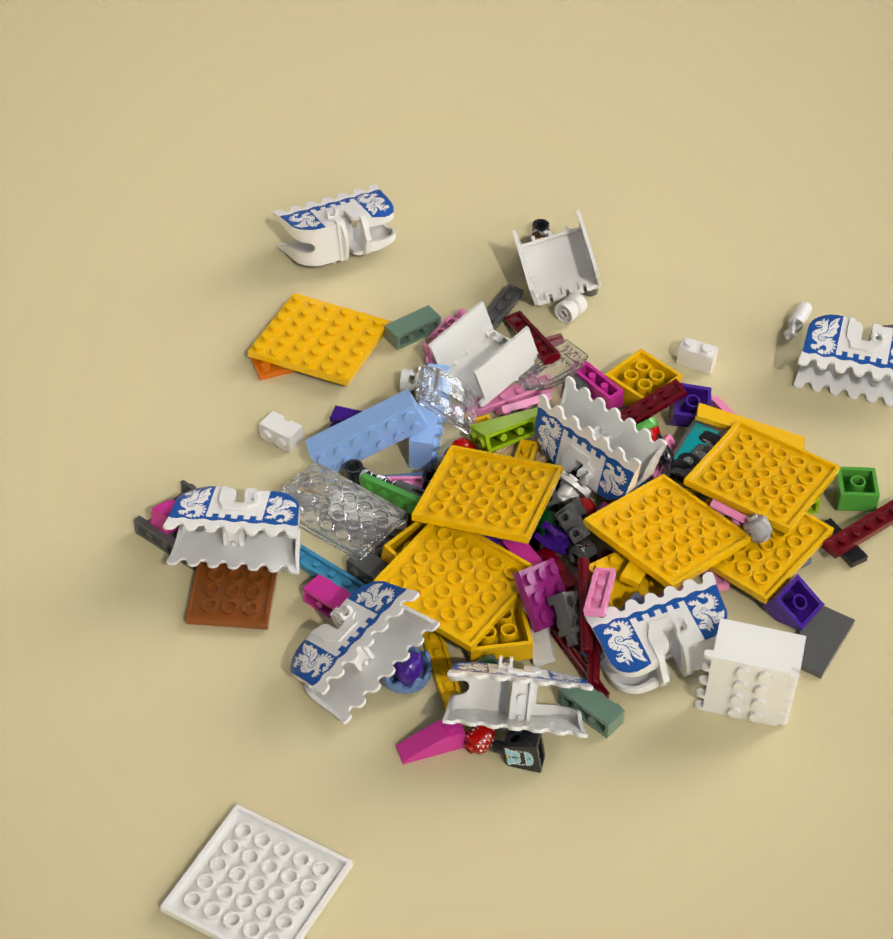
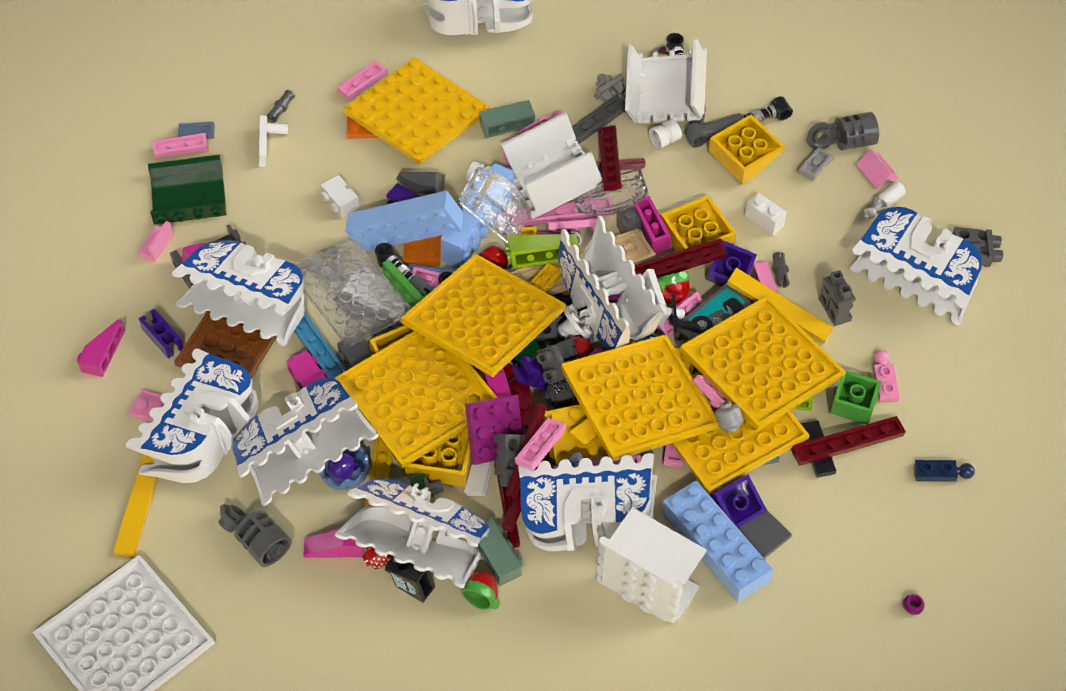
camera: 20 degrees right, 10 degrees up
none -> dark pink slope [77,319,125,377]
none -> yellow tile [113,454,158,558]
none -> white animal [126,349,259,483]
none -> bright pink plate [129,389,164,422]
none -> bright pink panel [138,221,173,262]
none -> dark purple piece [138,309,184,359]
none -> dark green panel [148,155,227,225]
none -> bright pink plate [152,133,208,159]
none -> sand blue tile [178,122,215,139]
none -> dark grey cylinder [218,504,291,567]
none -> white piece [259,115,288,167]
none -> dark grey pin [267,90,295,122]
none -> bright pink plate [337,61,387,101]
none -> dark grey slope [396,172,445,194]
none -> orange plate [403,235,441,267]
none -> bright green piece [461,571,500,610]
none -> light grey hips [594,73,626,103]
none -> light blue brick [663,481,773,603]
none -> piece [684,96,793,148]
none -> yellow slope [708,115,785,184]
none -> dark grey pin [773,252,790,288]
none -> light grey plate [798,147,834,181]
none -> dark grey cylinder [807,112,879,151]
none -> dark grey hips [818,270,856,326]
none -> bright pink panel [856,149,899,188]
none -> bright pink plate [873,350,900,402]

